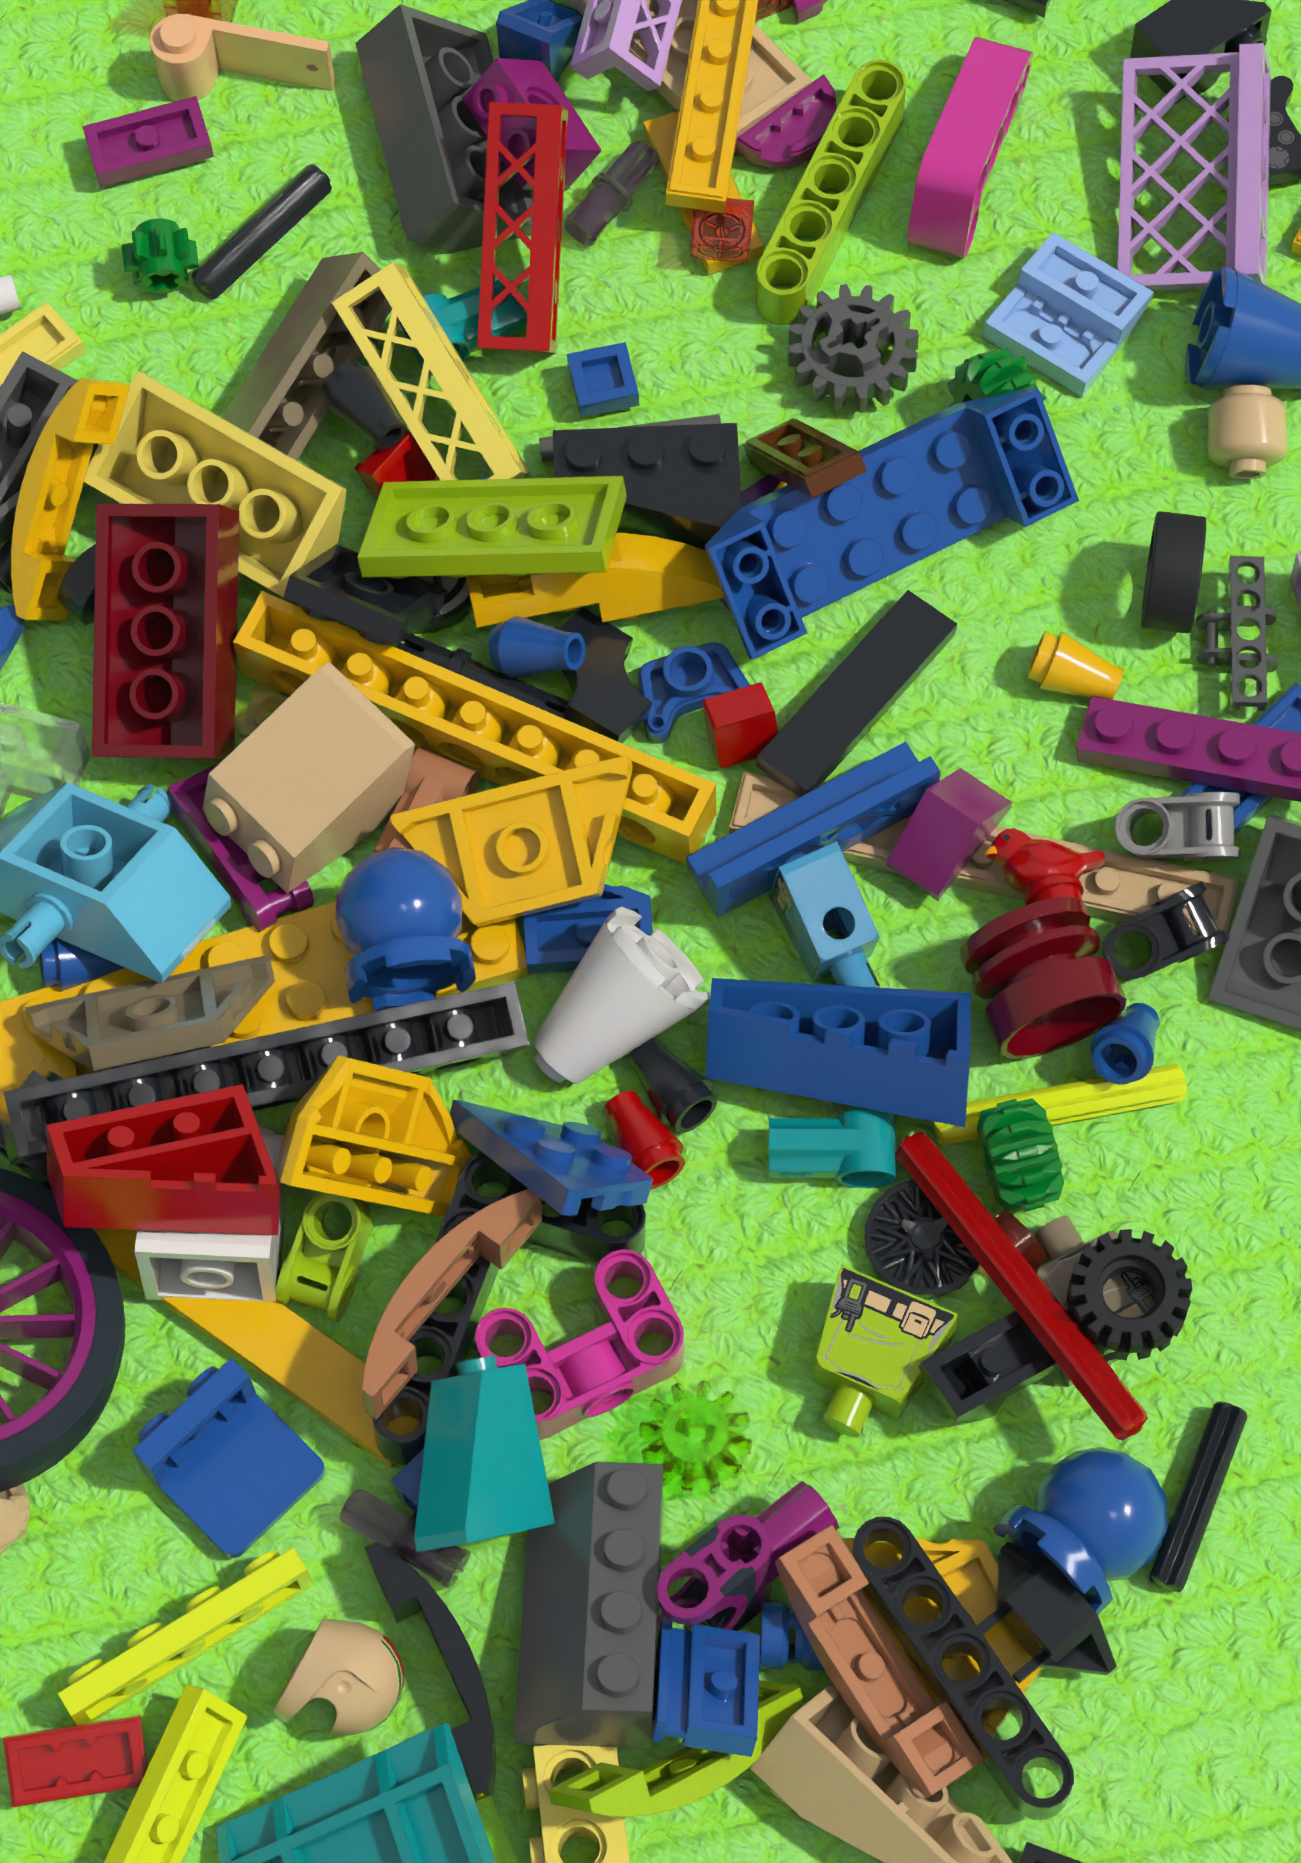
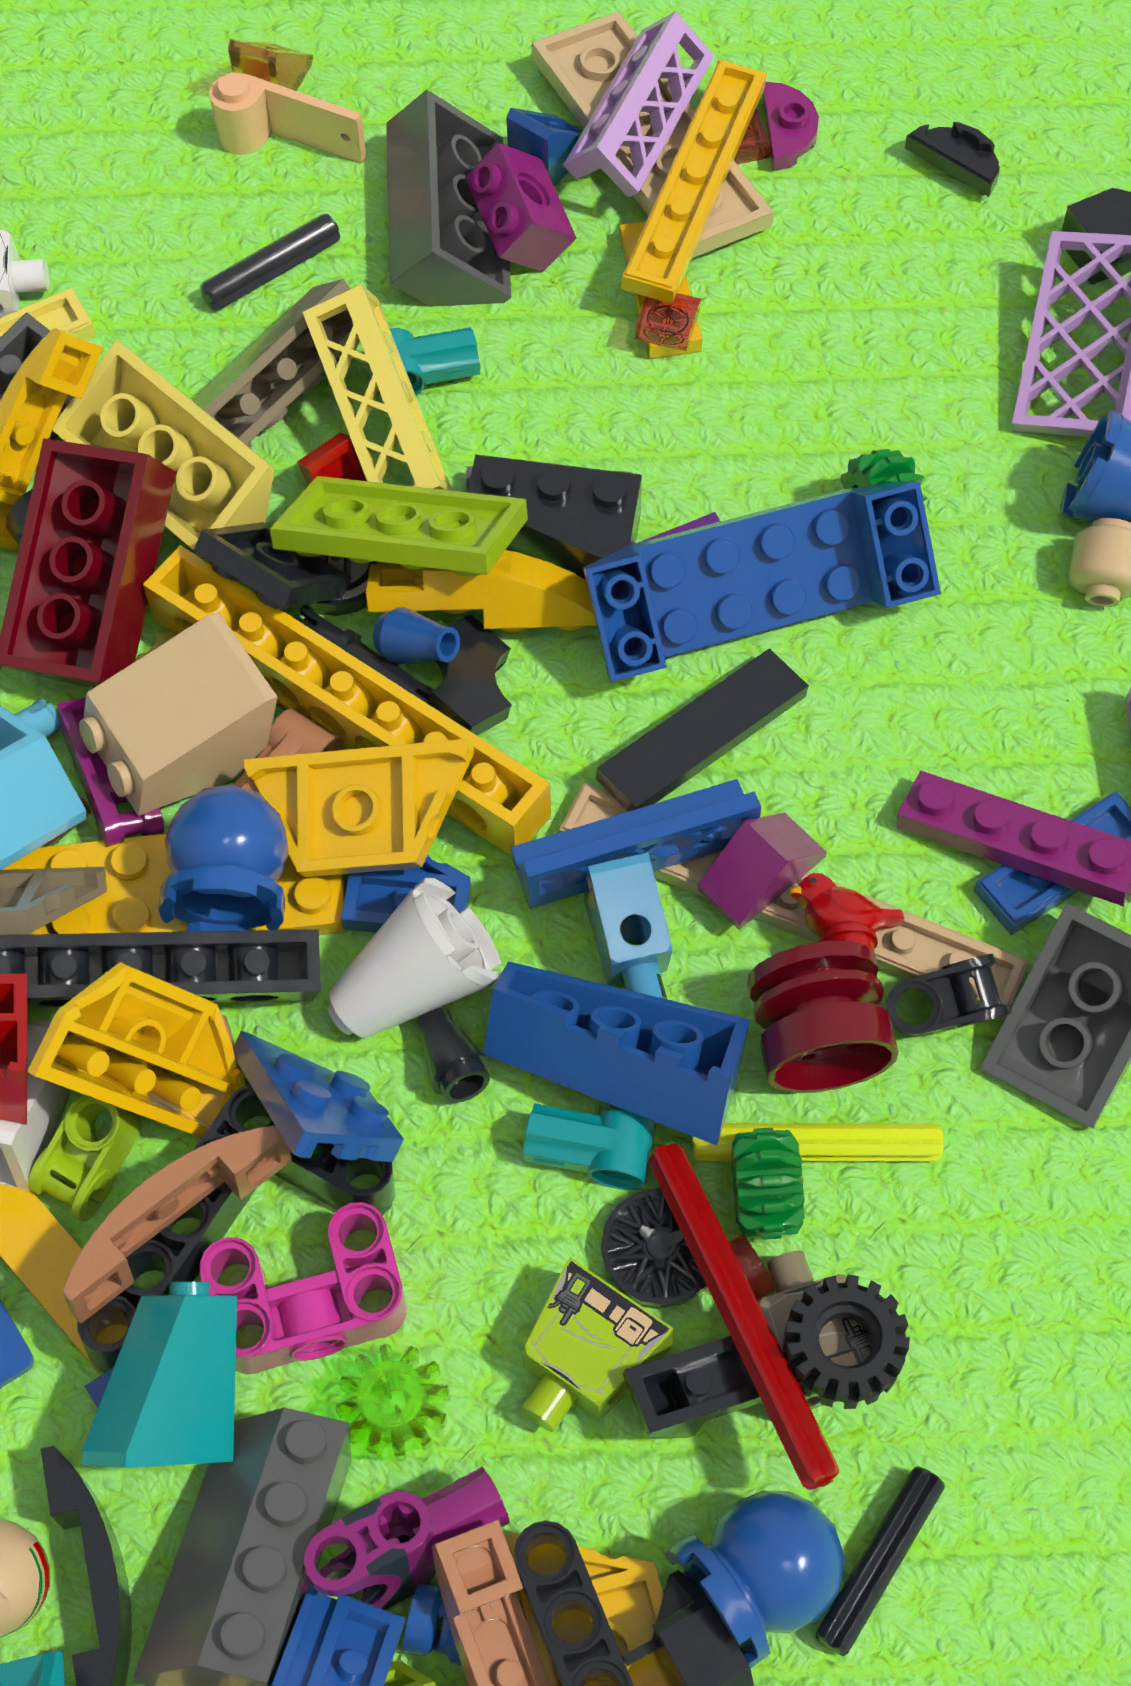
camera: 10 degrees right, 5 degrees down
magenta plate [82,96,214,187] -> none
green gear [121,218,199,294] -> none
black cone [322,361,407,451] -> none
axle [339,1489,471,1589] -> none
red fence [477,102,568,354] -> none
axle [563,140,660,246] -> none
blue plate [567,342,639,418] -> none
red cone [603,1091,685,1189] -> none
blue piece [638,642,750,744] -> none
red piece [702,682,778,768] -> none
magenta plate [734,74,837,169] -> none
reddish brown tile [743,418,867,498] -> none
lime beam [756,59,906,325] -> none
dark grey gear [788,284,919,413] -> none
dark pink beam [907,37,1033,258] -> none
light blue slope [982,232,1154,397] -> none
yellow cone [1026,631,1124,700] -> none
blue cone [1090,1003,1160,1084] -> none
light grey piece [1115,792,1241,862] -> none
black tyre [1141,511,1207,633] -> none
dark grey piece [1196,556,1277,711] -> none

